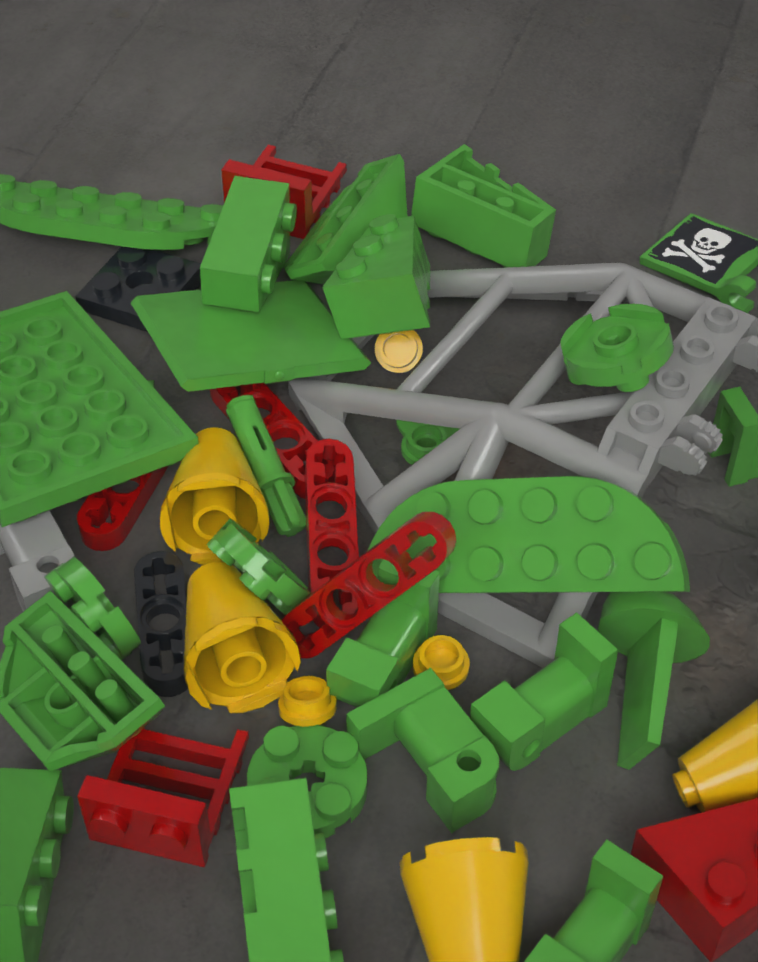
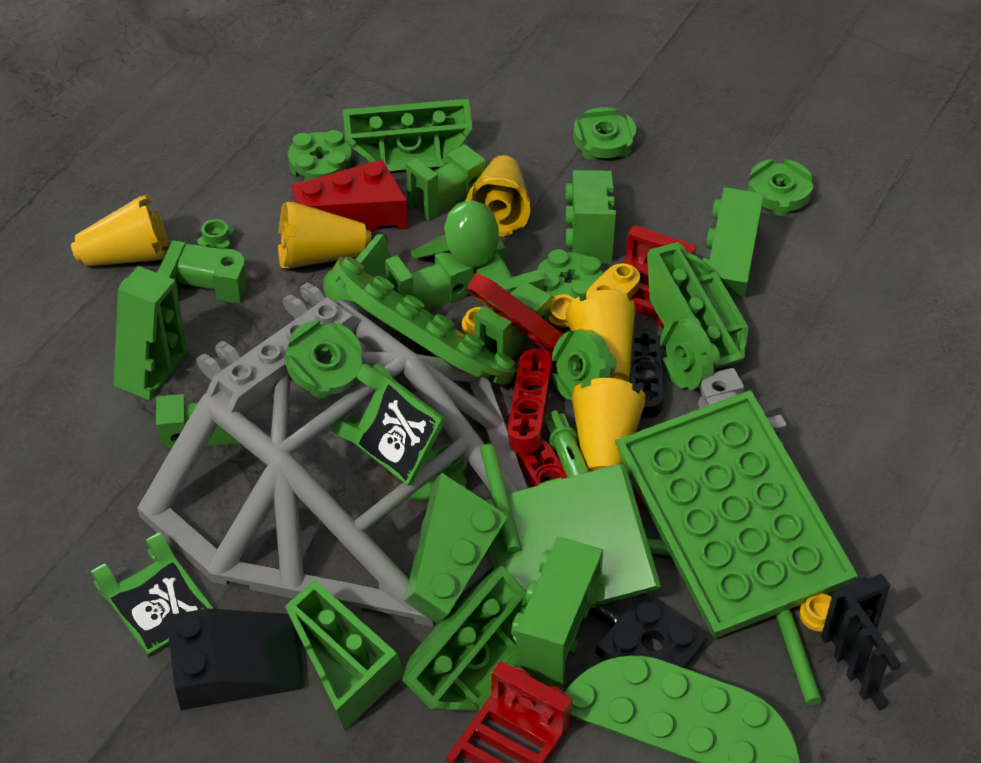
camera: 170 degrees left, 0 degrees up
none -> black slope [166,608,303,710]
none -> flag [330,364,446,485]
none -> bright green piece [411,200,499,267]
none -> bright green bar [480,444,521,553]
none -> yellow plate [586,263,640,300]

